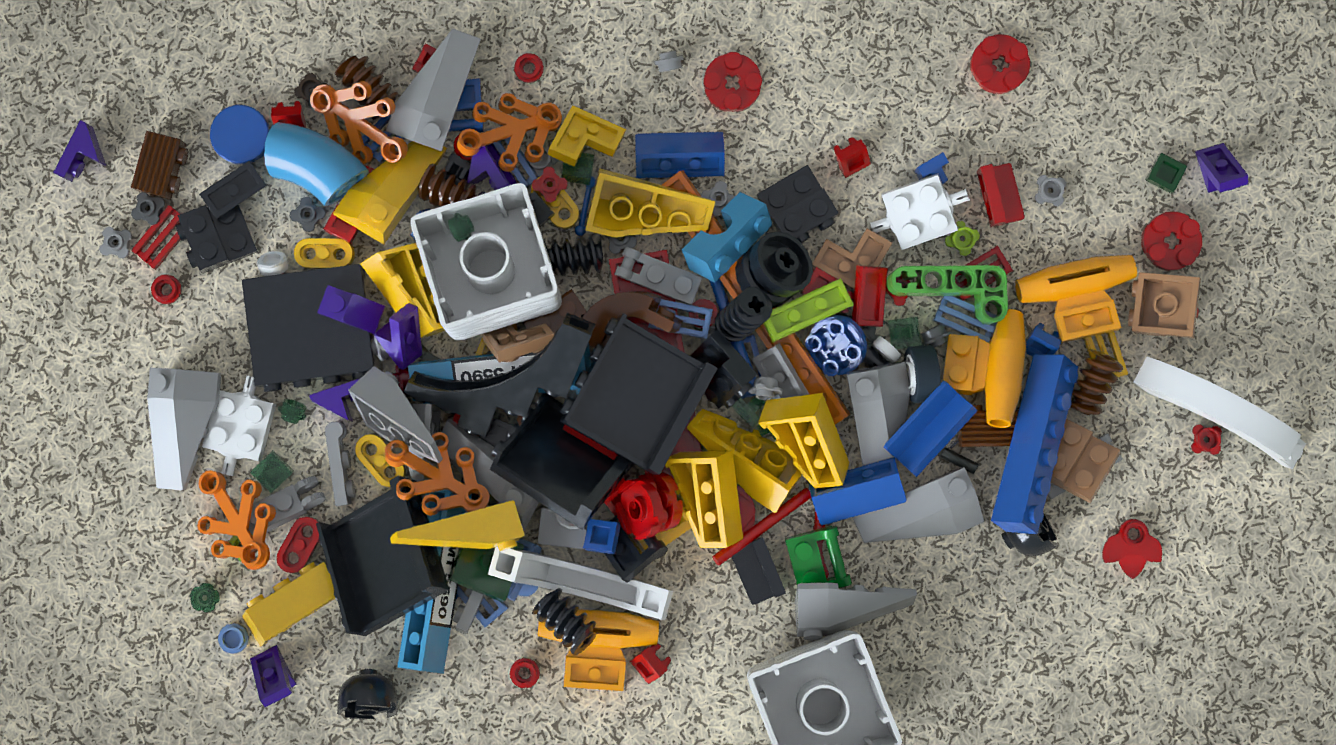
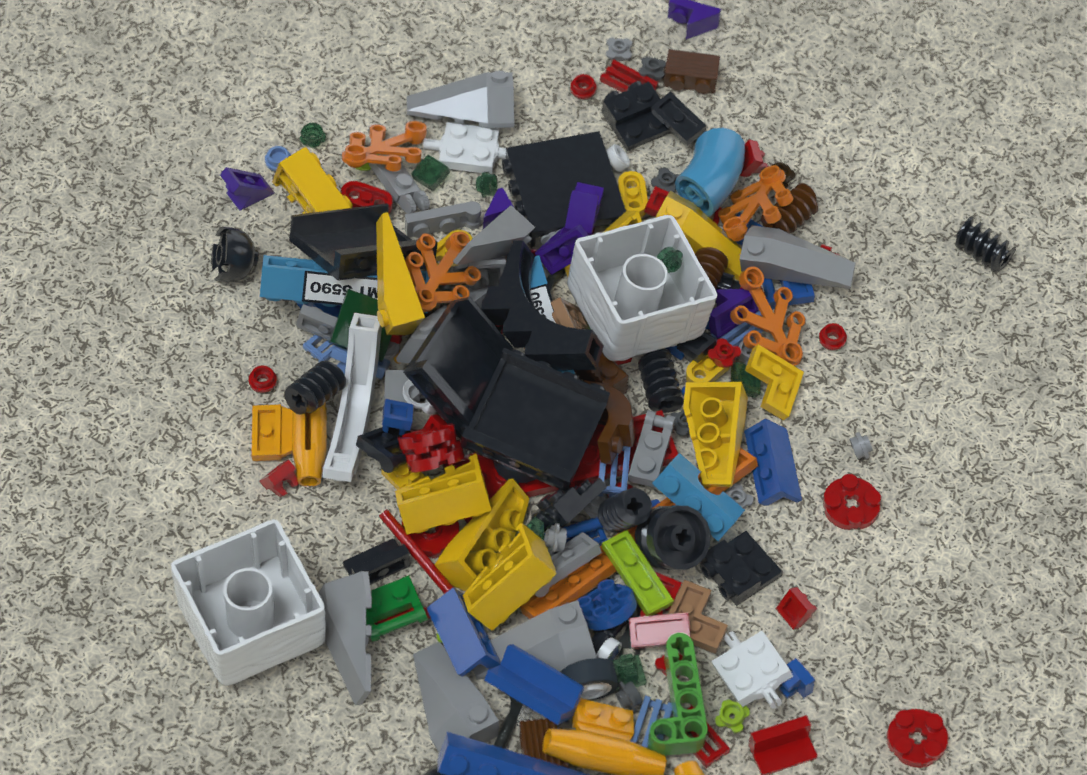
camera: 85 degrees right, 30 degrees down
blue tile [210,105,270,165] -> none

